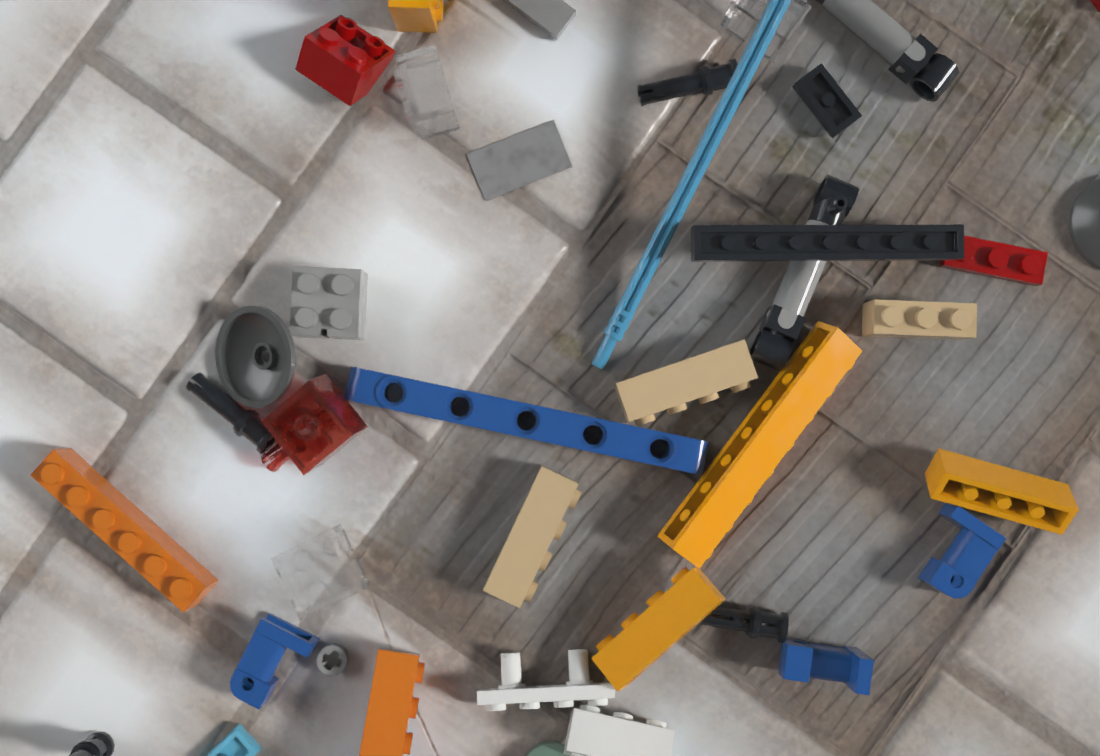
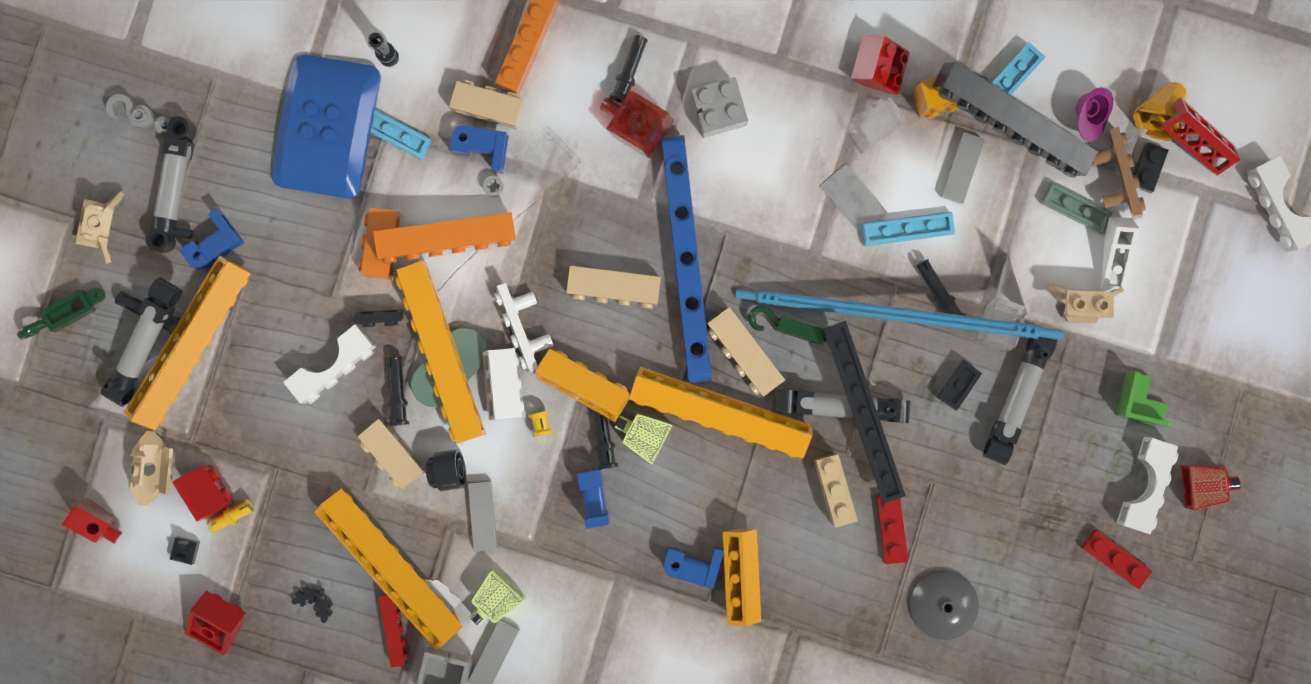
camera: 75 degrees right, 0 degrees up
dark grey dish [215,306,296,408] -> none
none -> tan brick [449,80,524,130]
none -> yellow bush [529,411,553,437]
none -> yellowish green torso [615,413,672,464]
none -> dark green piece [748,305,828,344]
none -> medium azure tile [861,212,955,247]

